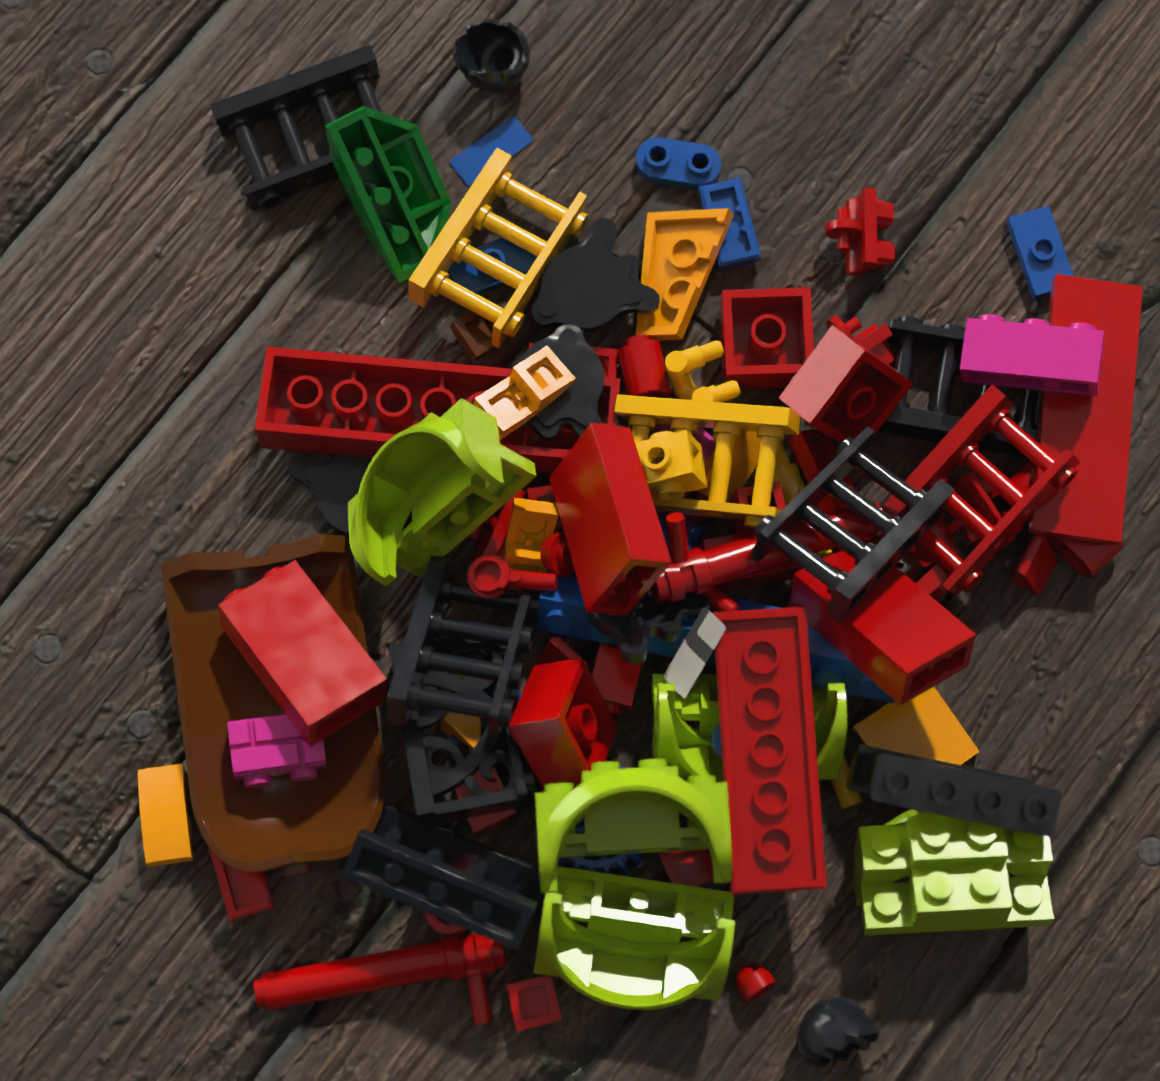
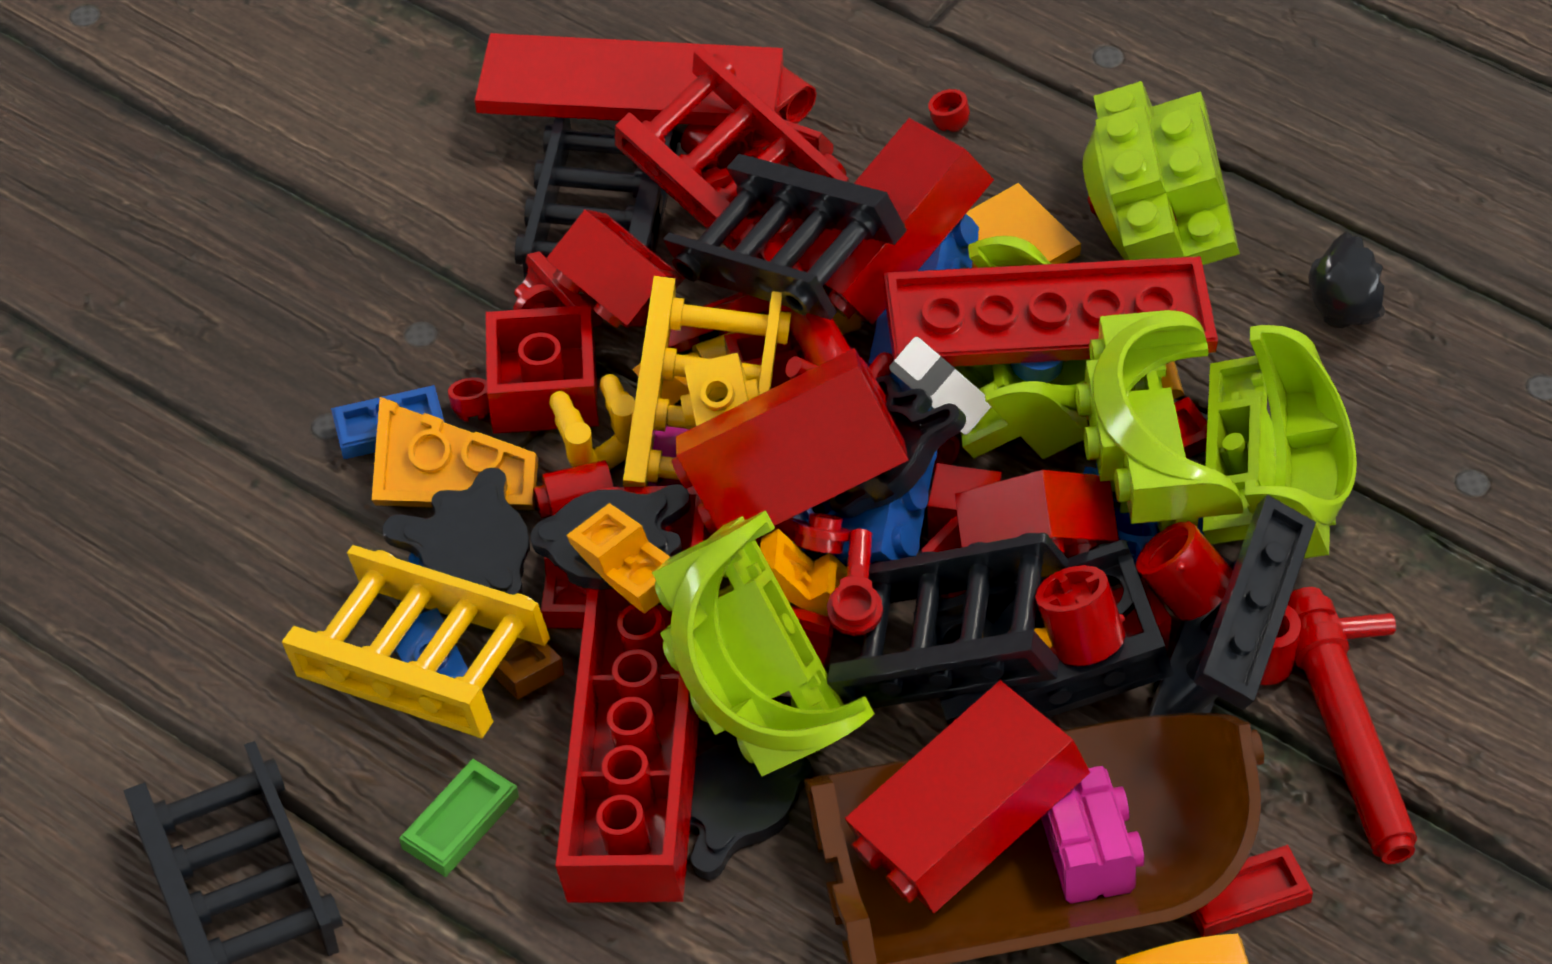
camera: 90 degrees left, 25 degrees down
green wedge [325,106,452,283] -> none
blue sticker [450,116,533,186] -> none
black hair [453,19,530,93] -> none
red plate [506,975,562,1031] -> none
blue plate [636,137,721,191] -> none
red hips [825,187,895,277] -> none
black fence [846,743,1062,837] -> none
dark pink brick [960,314,1105,396] -> none
blue plate [1006,206,1074,300] -> none
none -> bright green tile [399,759,519,877]
none -> red hinge [448,377,490,422]
none -> red hinge [928,89,970,132]
none -> red piece [1035,565,1126,666]
none -> red piece [1136,521,1233,621]

